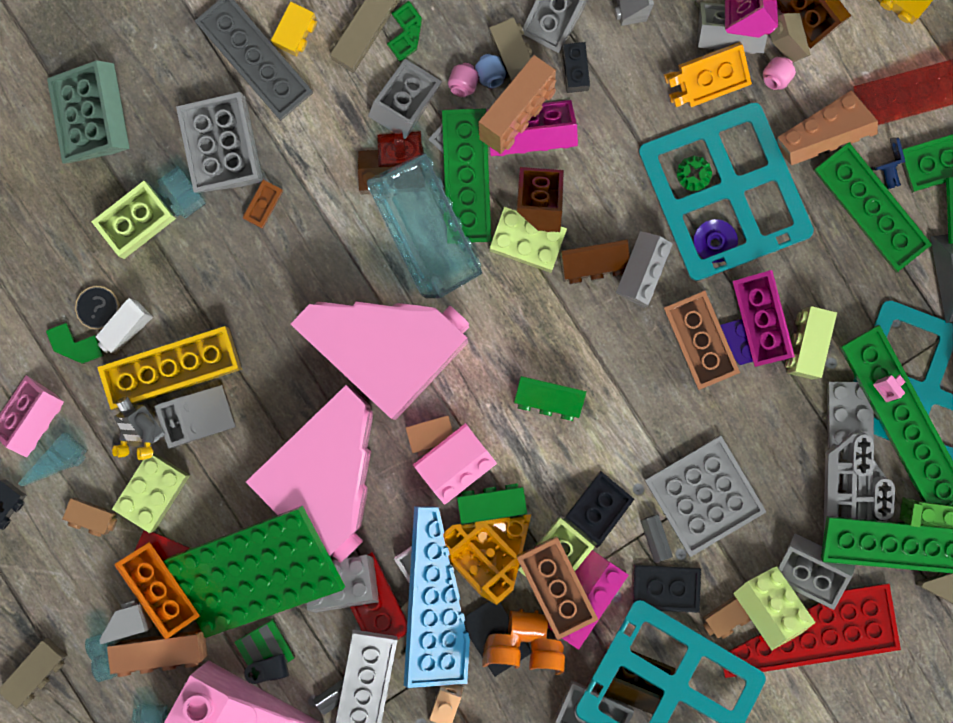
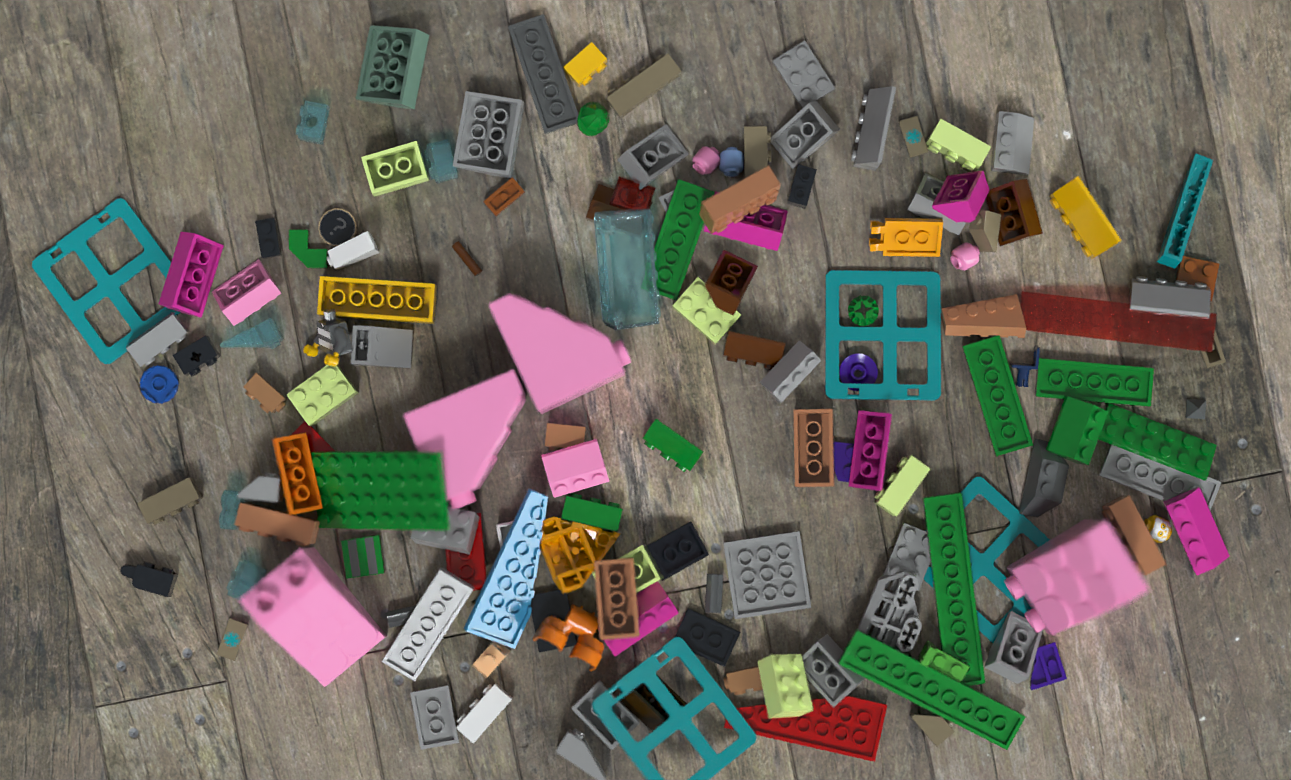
camera: 25 degrees right, 0 degrees up
black piece [244,654,290,684] -> none
green tile [387,1,422,62] -> none
bright pink tile [873,375,905,402] -> none
none -> black plate [255,218,281,259]
none -> clear light blue brick [296,101,330,145]
none -> reddish brown piece [451,241,482,277]
none -> green piece [577,102,609,136]

